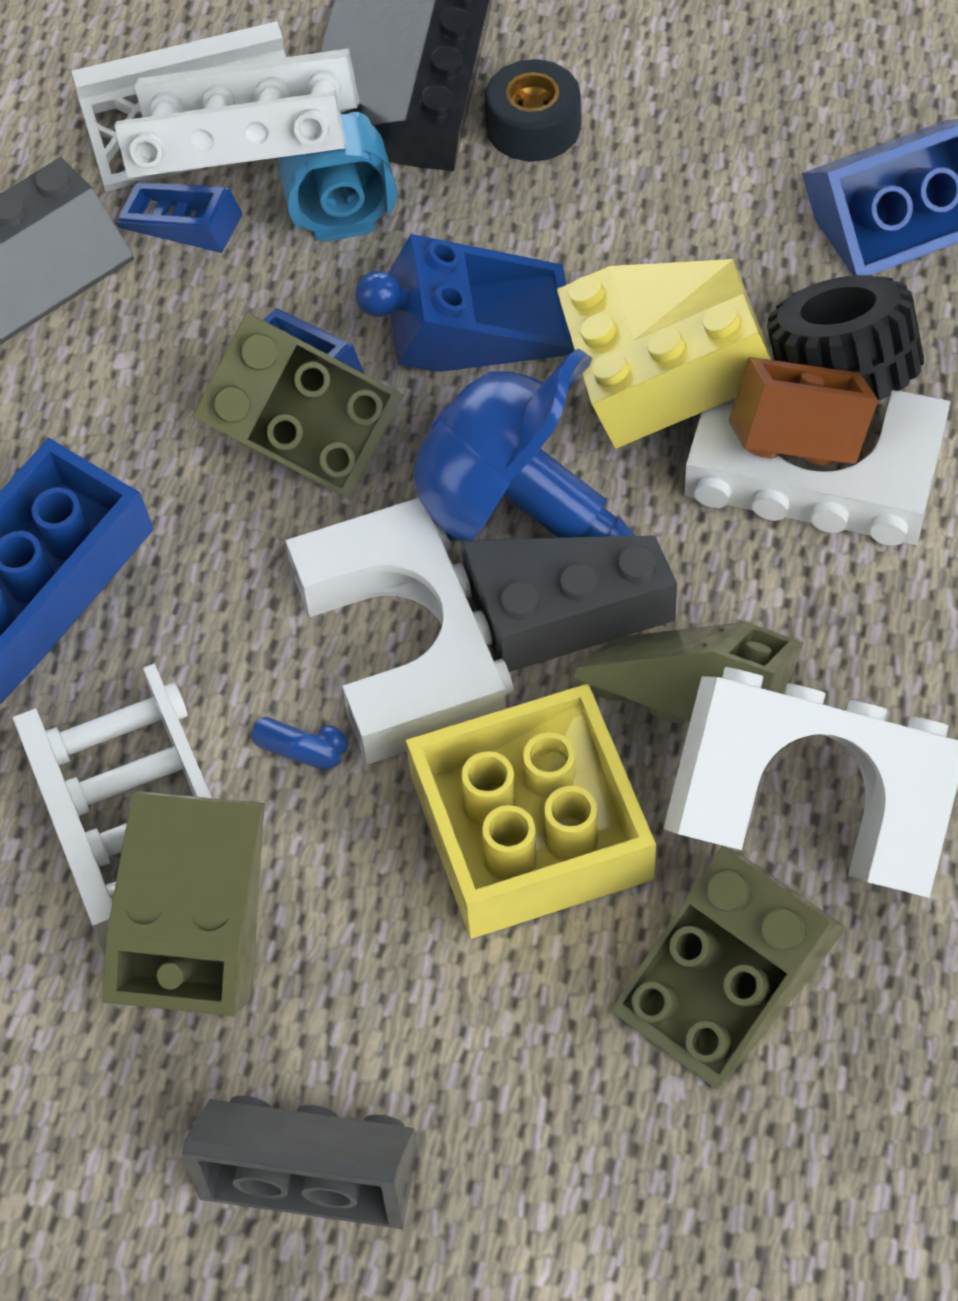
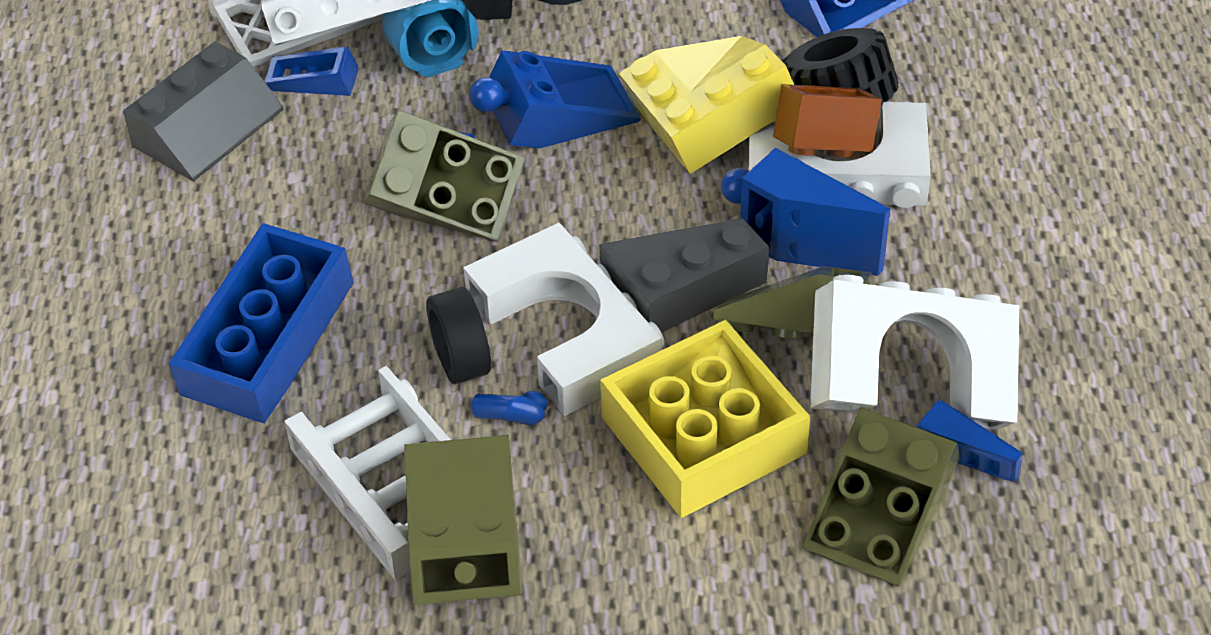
camera: 15 degrees left, 10 degrees down
blue piece [414,349,635,542] -> none
none -> black tyre [426,287,491,384]
none -> blue slope [721,148,891,276]
none -> blue slope [916,400,1023,482]

